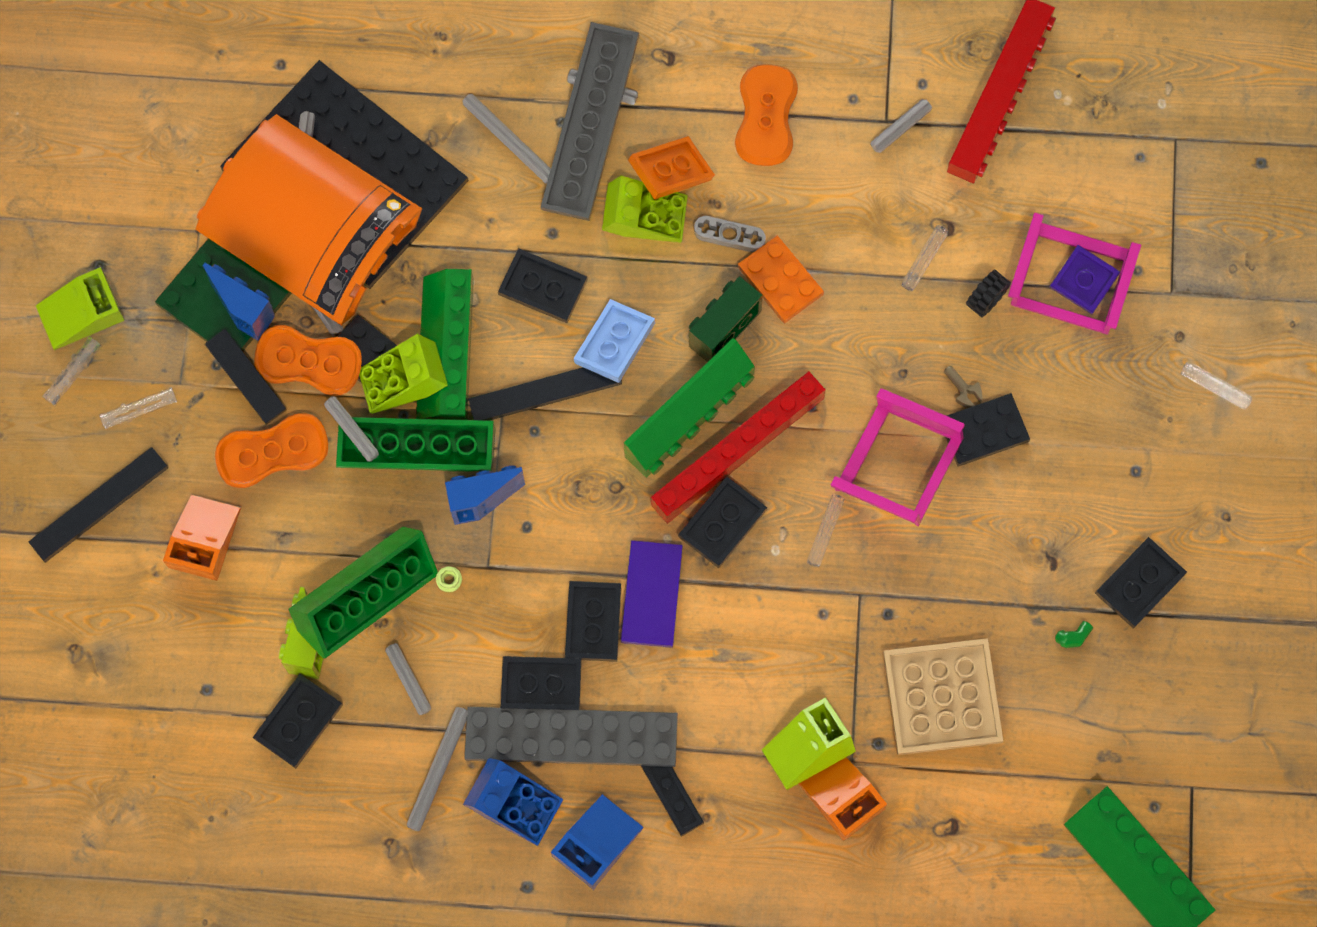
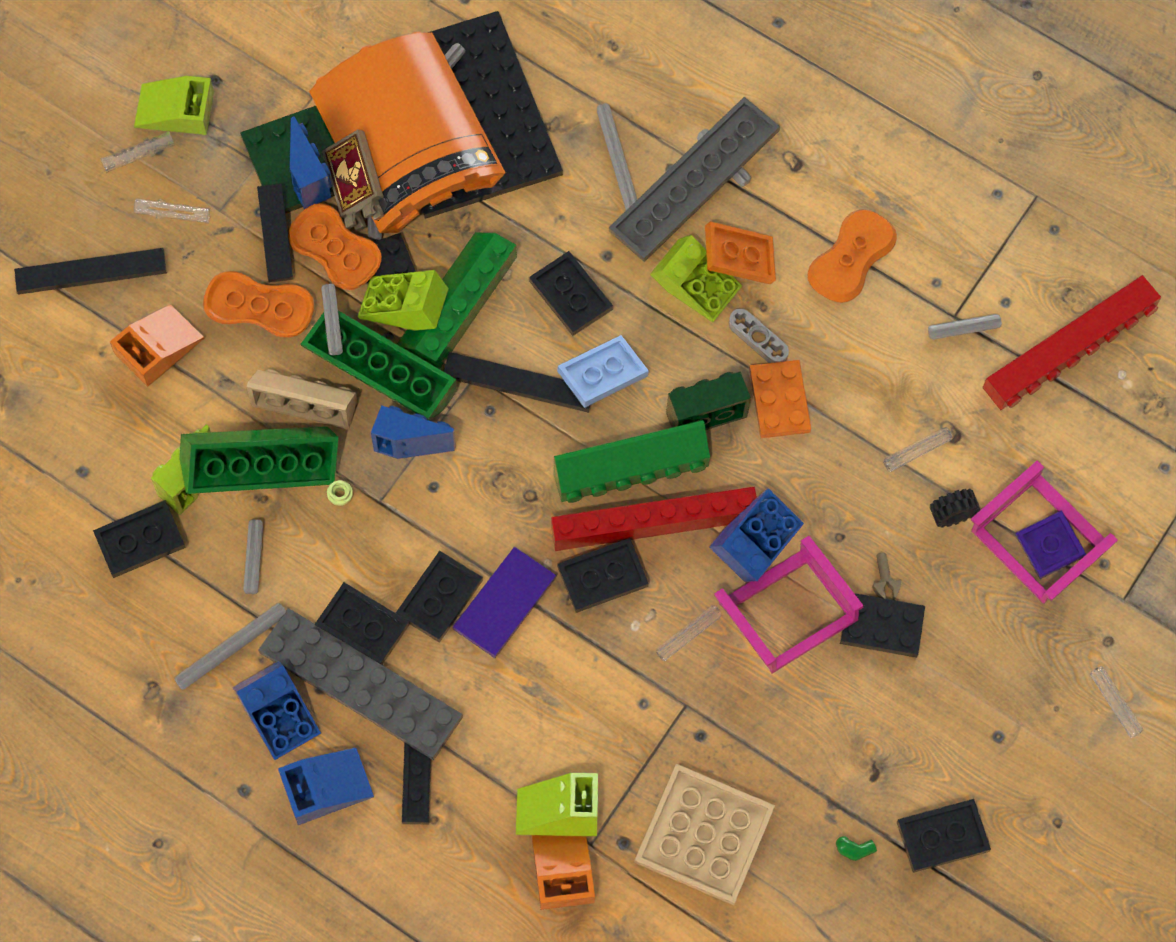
camera: 25 degrees right, 5 degrees down
none -> tan slope [247,369,357,430]
none -> tile [322,130,384,231]
none -> blue slope [709,488,804,582]

